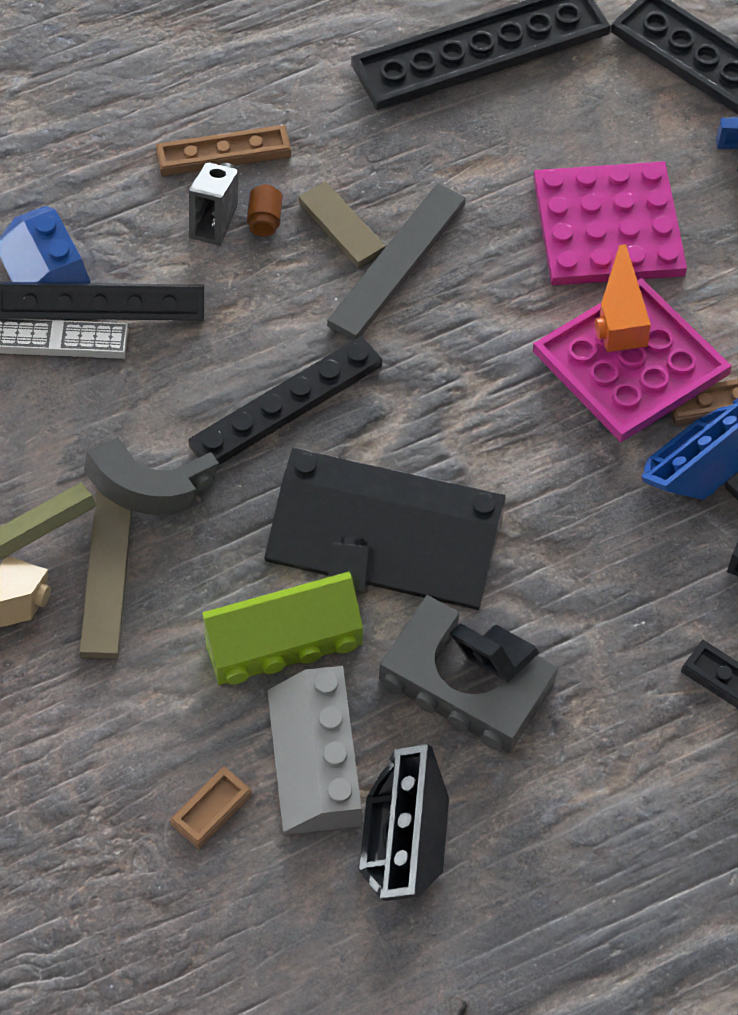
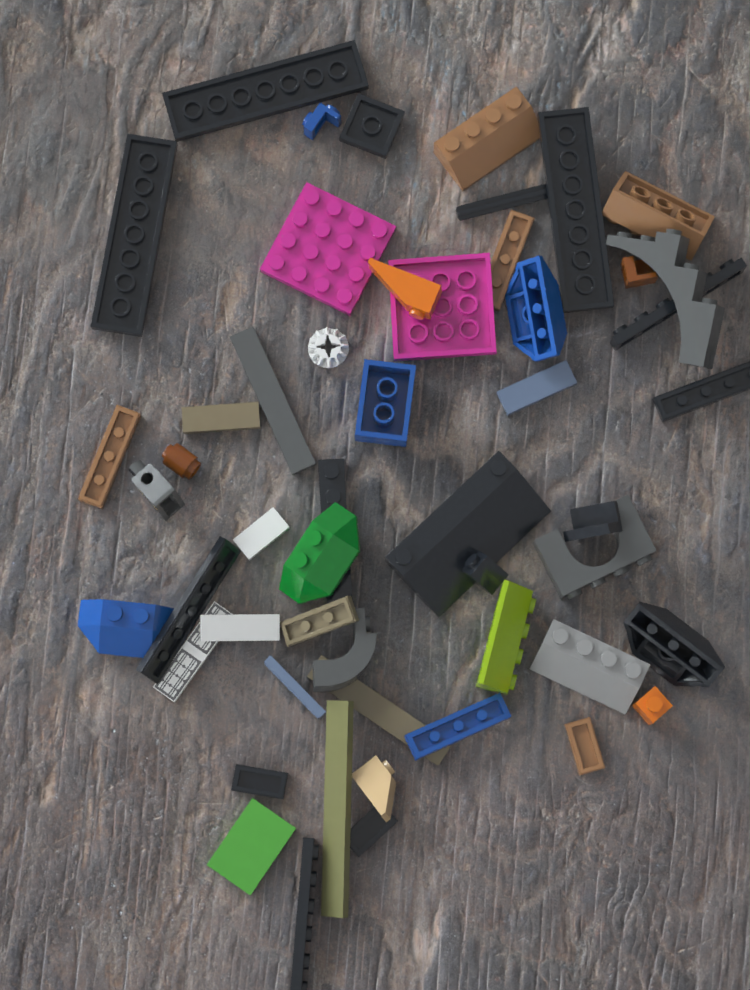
camera: 55 degrees left, 20 degrees up
none -> white tile [200,614,280,641]
none -> white tile [233,507,290,561]
none -> sand blue tile [264,655,326,720]
none -> green wedge [279,502,360,604]
none -> dark tan tile [280,596,359,647]
none -> white gear [308,327,349,368]
none -> blue brick [355,359,416,447]
none -> blue plate [404,693,511,761]
none -> sand blue tile [496,360,577,416]
none -> orange brick [632,686,673,725]

